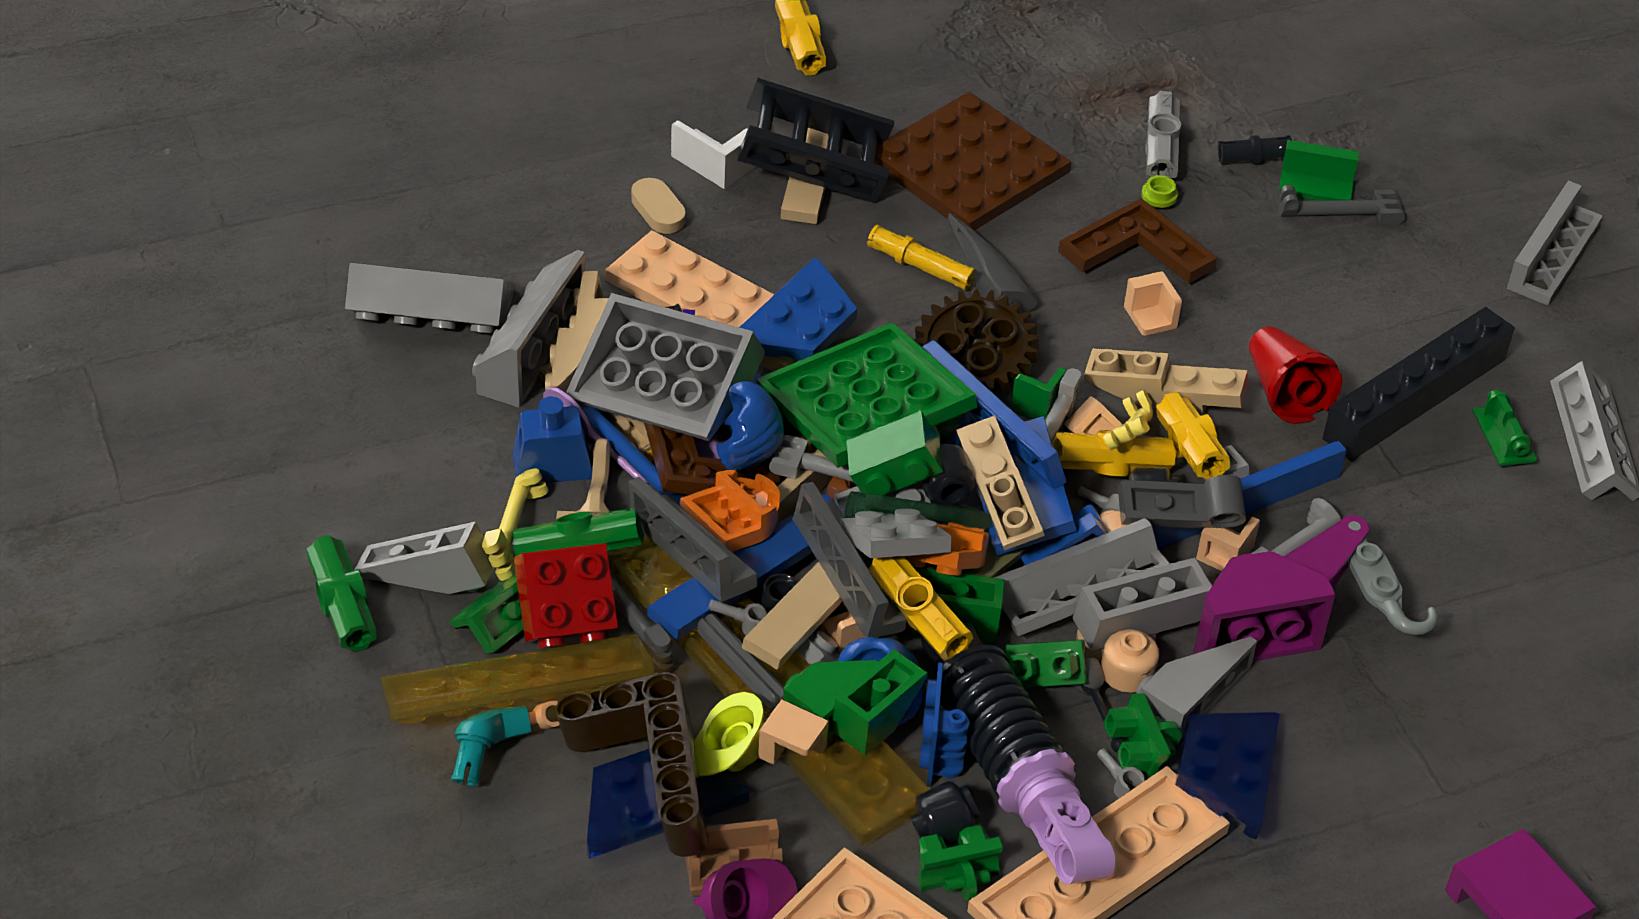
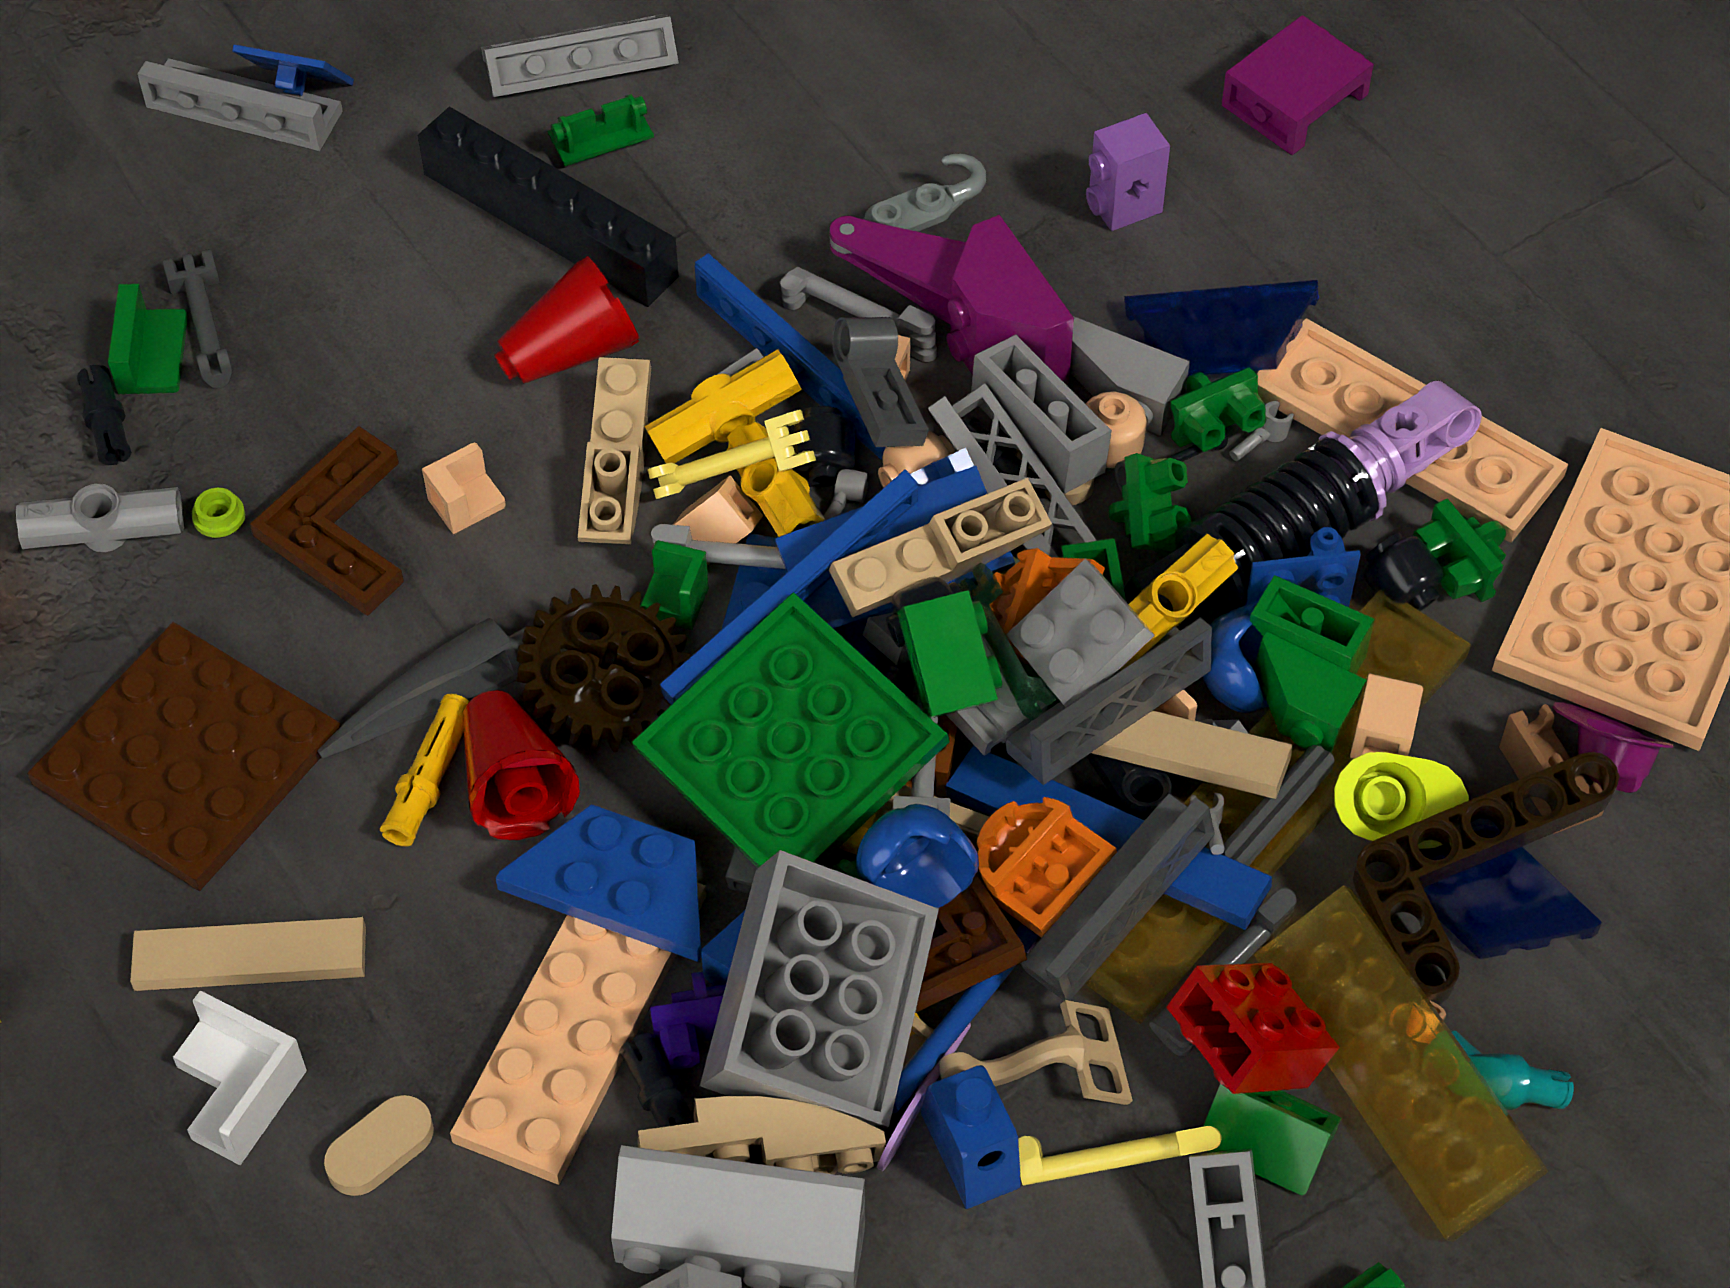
camera: 100 degrees left, 10 degrees up
green piece [512,507,644,557] -> none
black fence [737,78,895,203] -> none
none -> blue piece [232,44,354,96]
none -> red cone [463,690,580,840]
none -> medium lavender brick [1086,113,1170,231]

